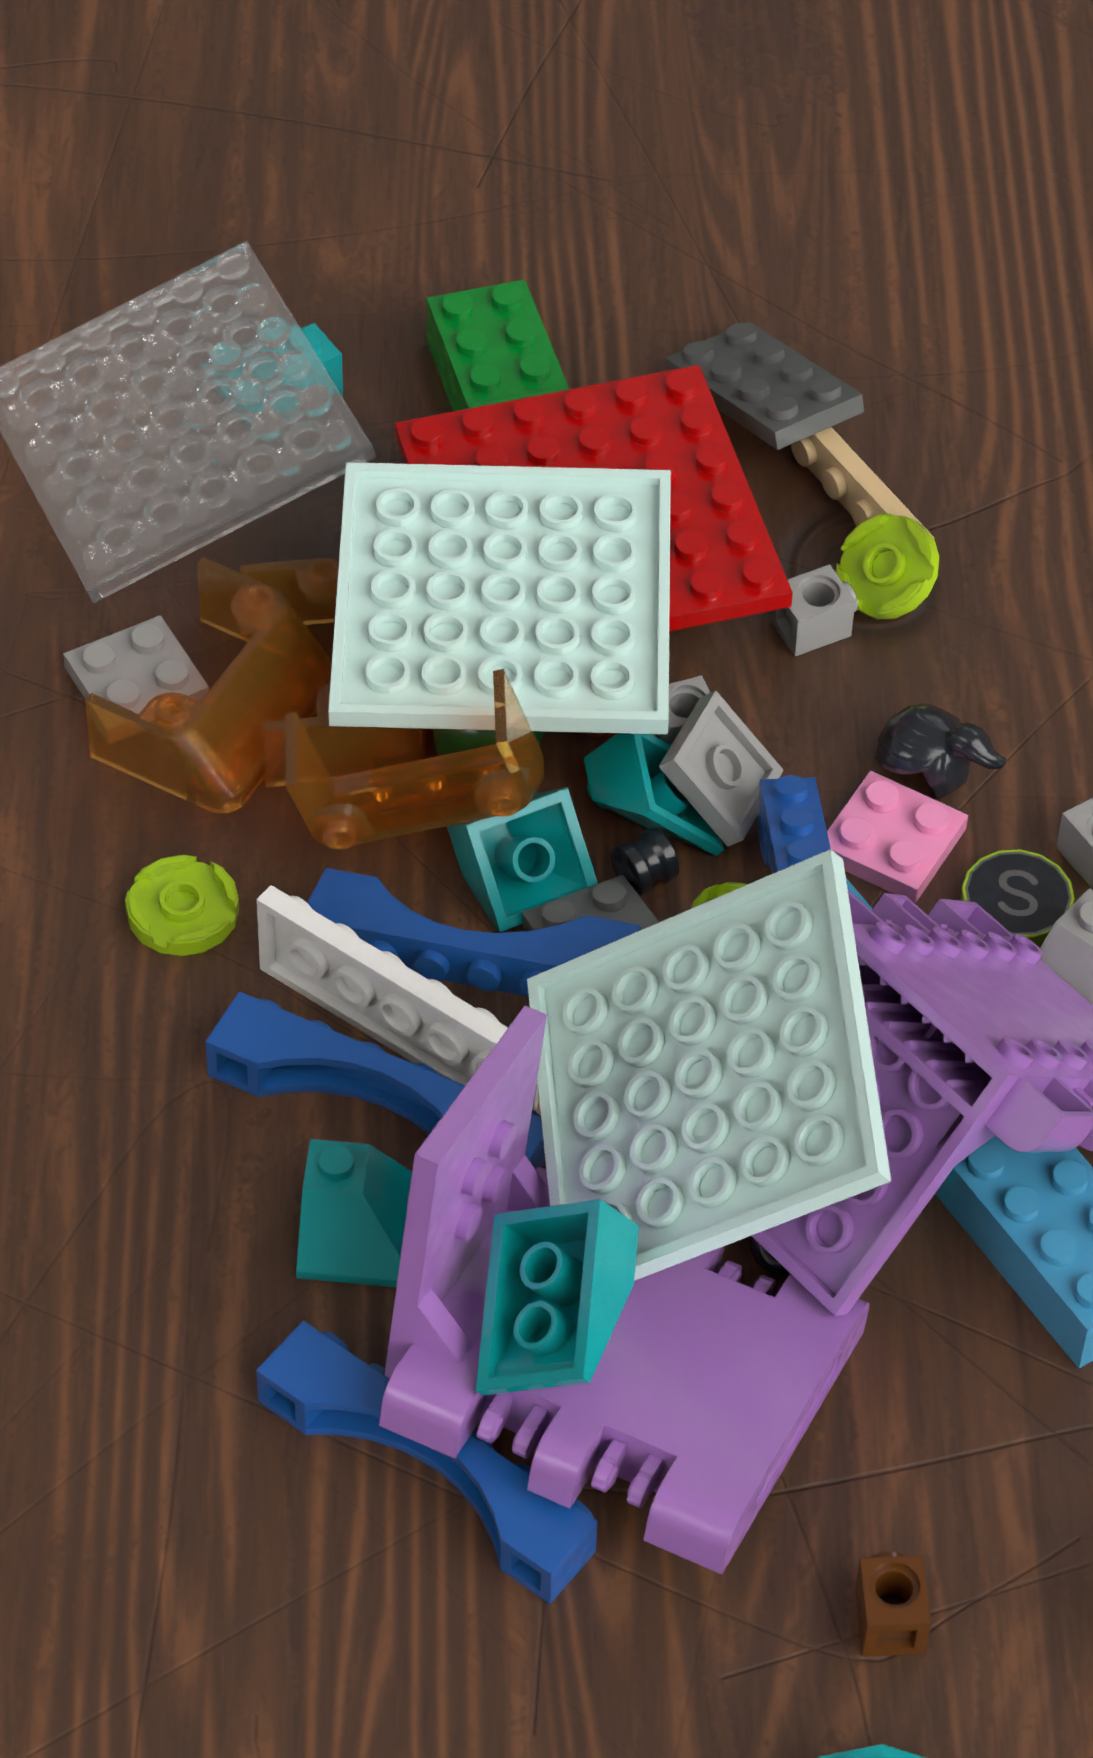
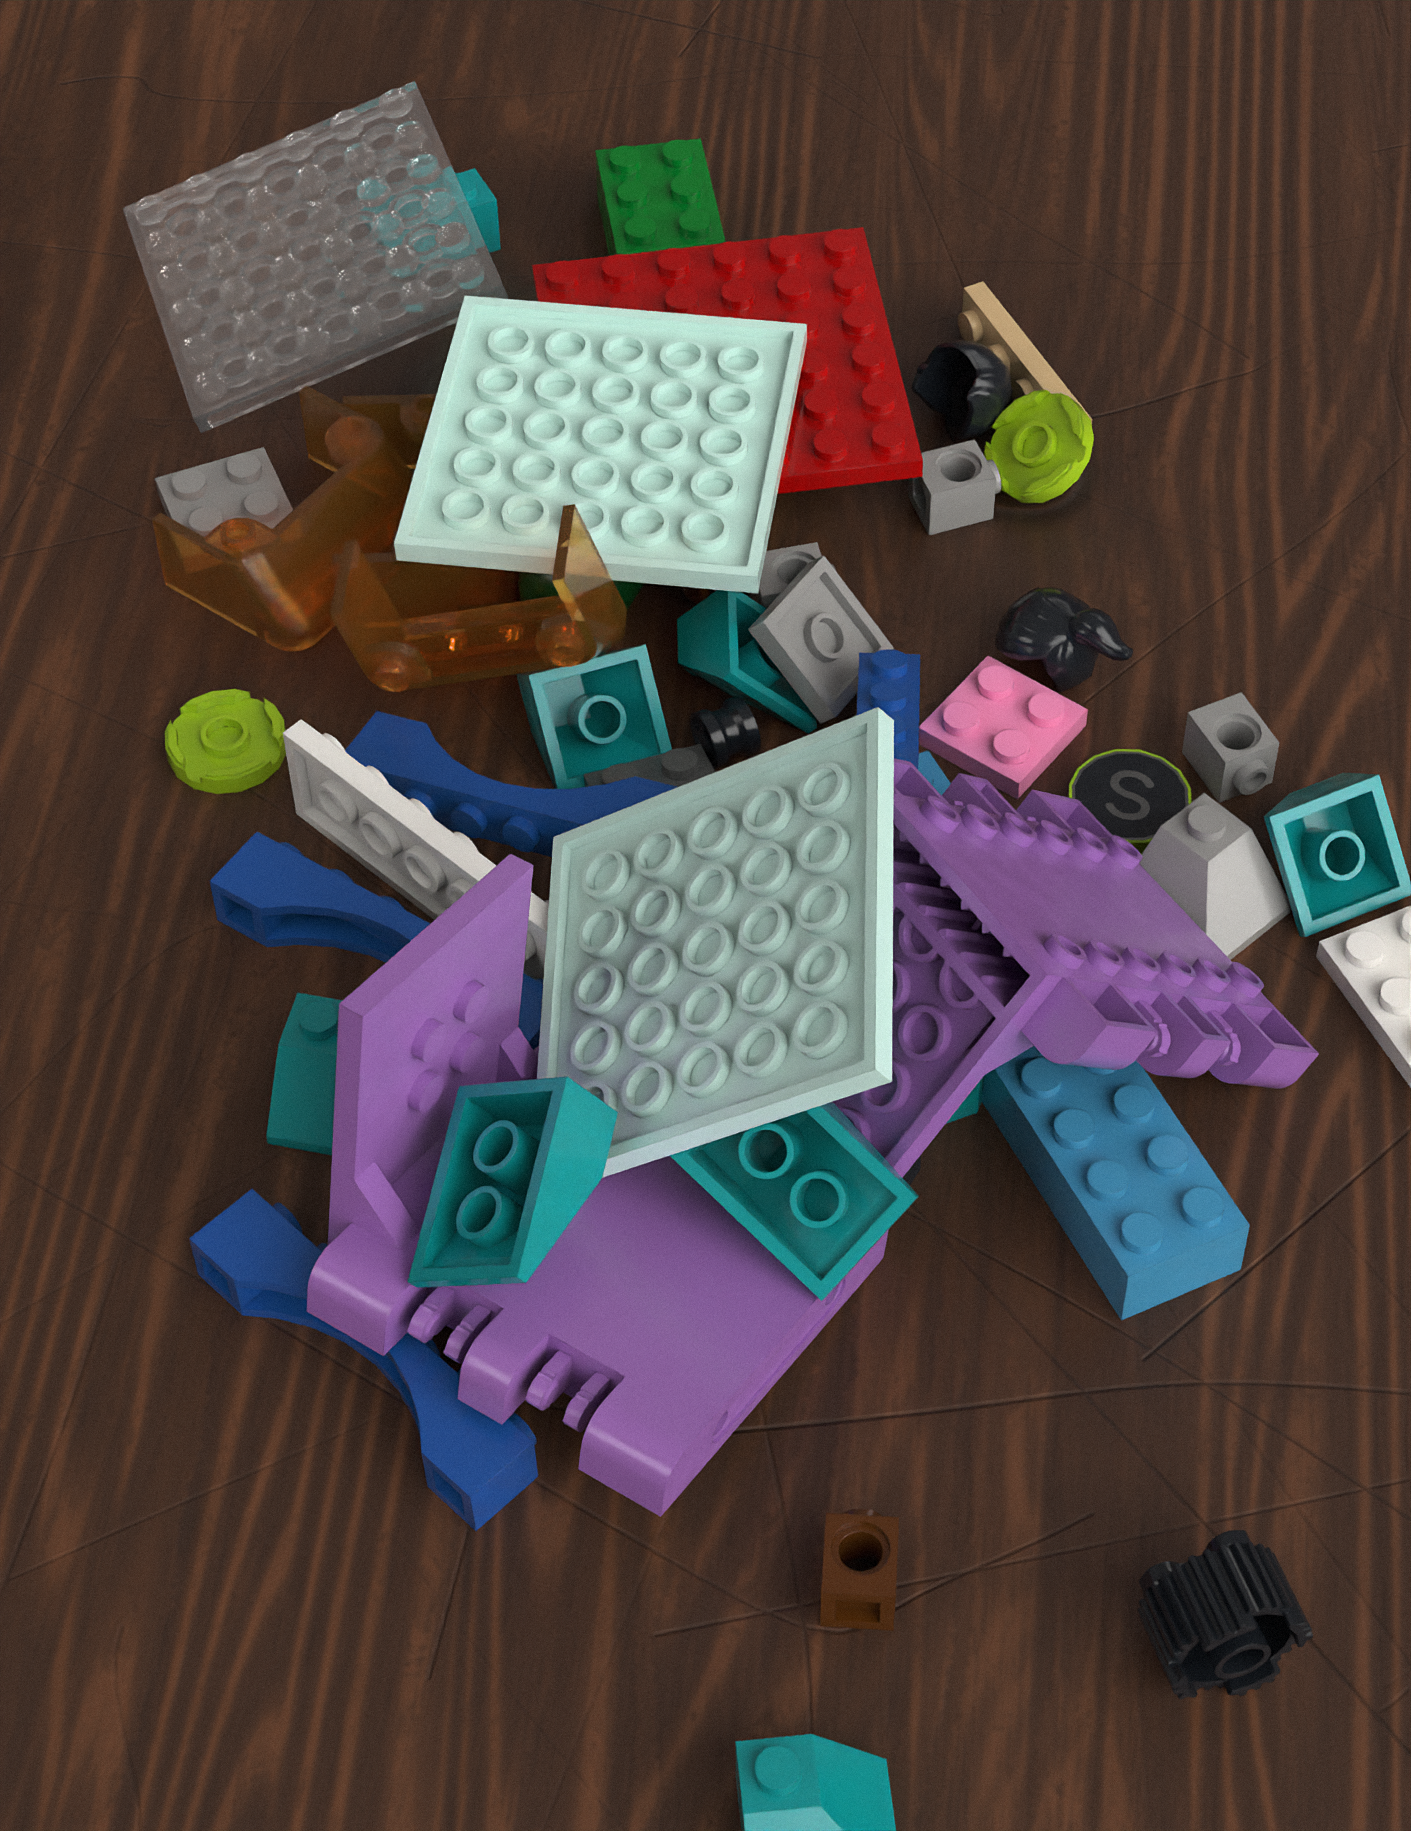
camera: 10 degrees right, 0 degrees up
dark grey plate [665,321,865,450] -> none
none -> teal slope [670,1102,919,1301]
none -> black hair [911,340,1013,440]

